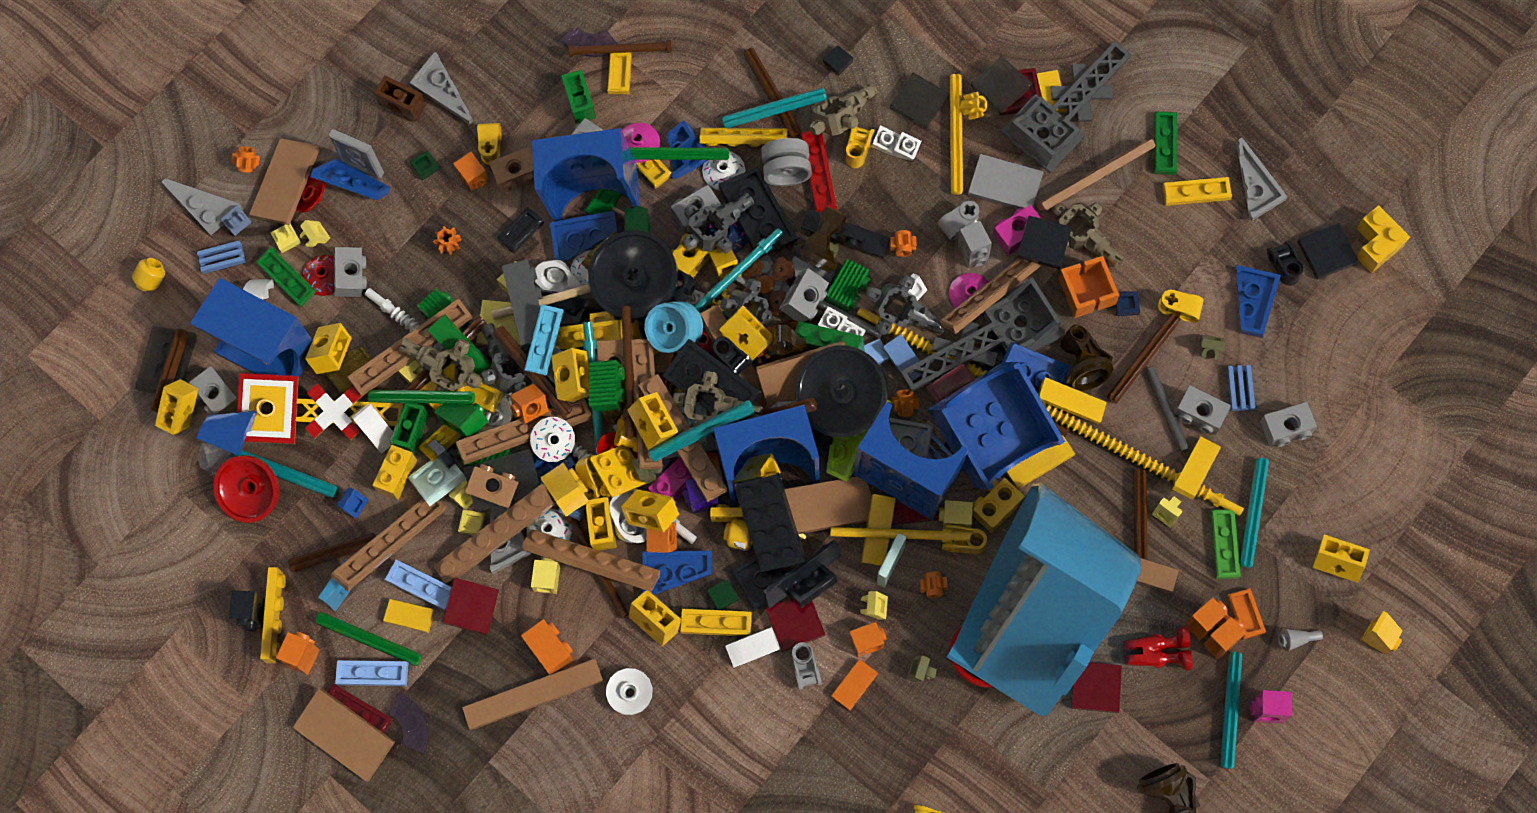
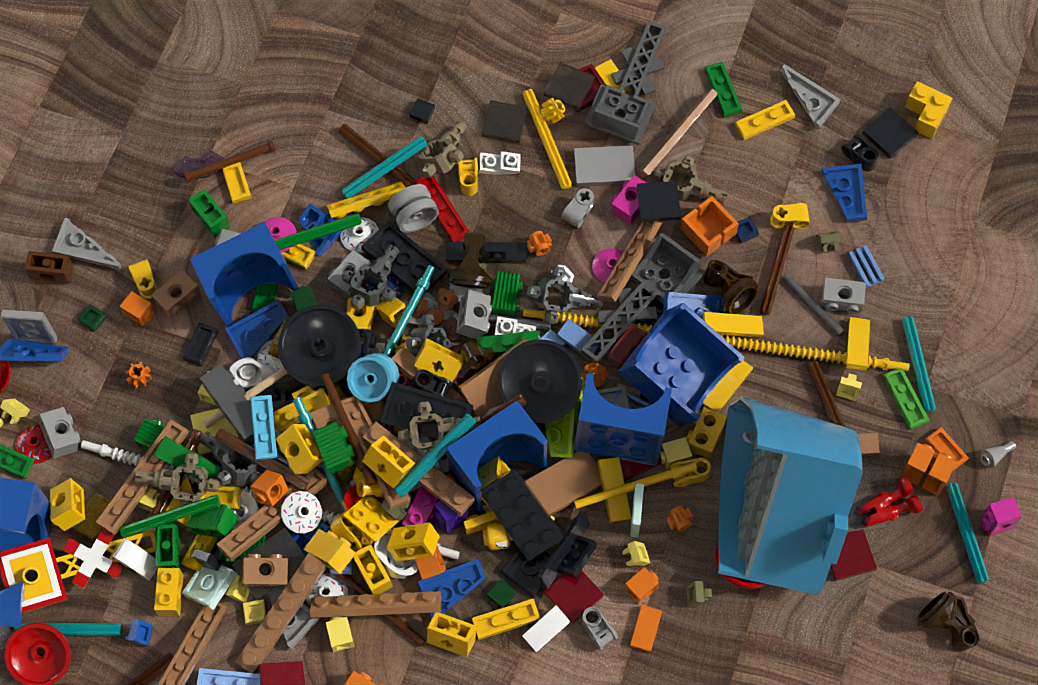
camera: 25 degrees left, 5 degrees down
light grey brick [957,221,992,268] -> none
light grey brick [1260,402,1317,447] -> none
yellow brick [1312,534,1370,583] -> none

